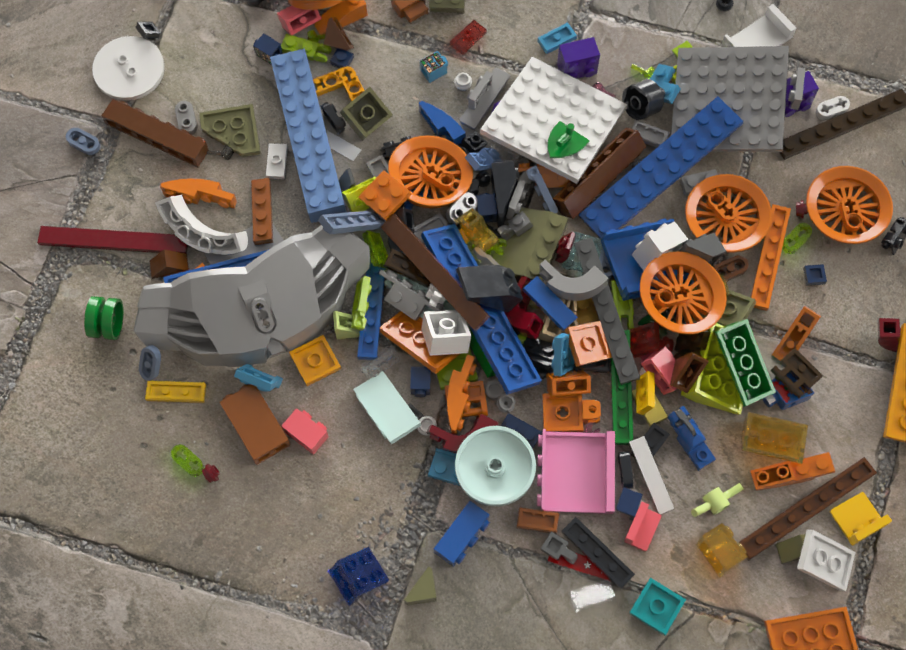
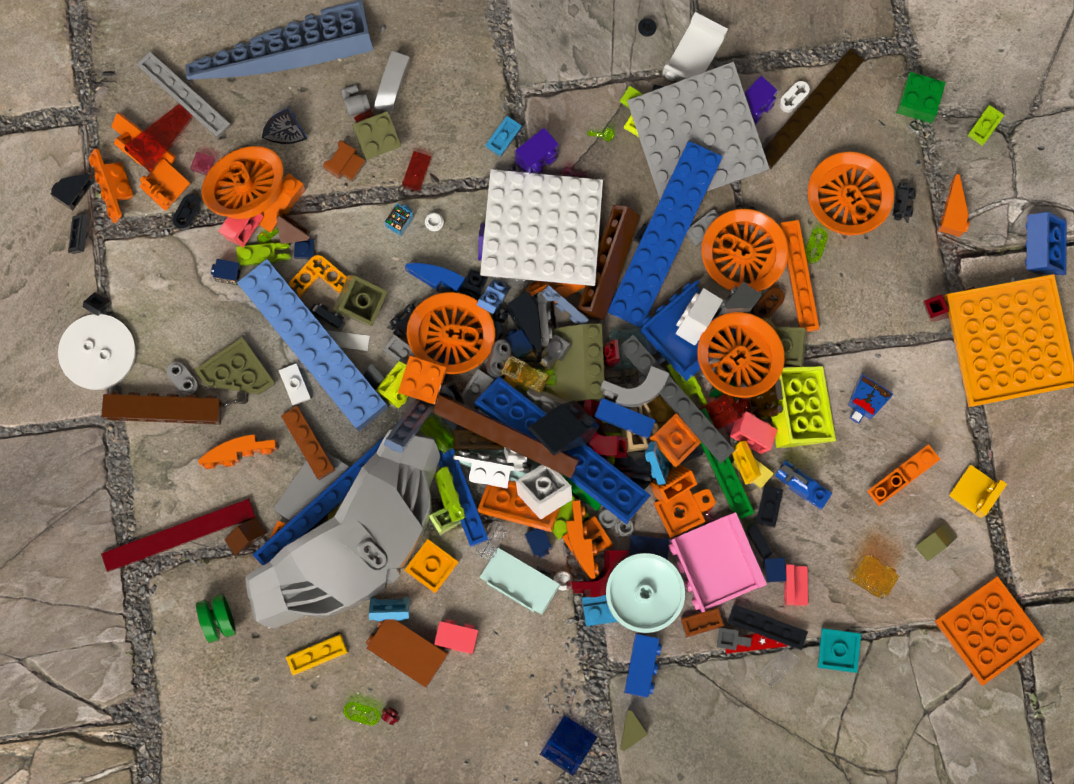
camera: 30 degrees left, 10 degrees up
sand blue plate [66,128,100,155] -> none
sand blue plate [139,345,161,381] -> none
white brick [155,195,248,255] -> none
light grey bracket [460,67,510,130] -> none
green shield [548,121,590,158] -> none
black brick [622,78,665,120] -> none
white sticker [629,436,674,514] -> none
light grey plate [632,120,669,148] -> none
dark azure plate [650,64,681,104] -> none
reddish brown slope [670,352,709,393] -> none
yellowish green piece [691,483,744,517] -> none
green slope [715,319,776,406] -> none
reddish brown tile [736,457,877,561] -> none
clear yellow slope [741,412,808,464] -> none
dark brown plate [770,348,823,399] -> none
orange slope [772,306,821,361] -> none
light grey plate [788,67,805,110] -> none
dark red plate [796,200,808,218] -> none
white plate [797,530,855,591] -> none
dark blue plate [803,264,827,286] -> none

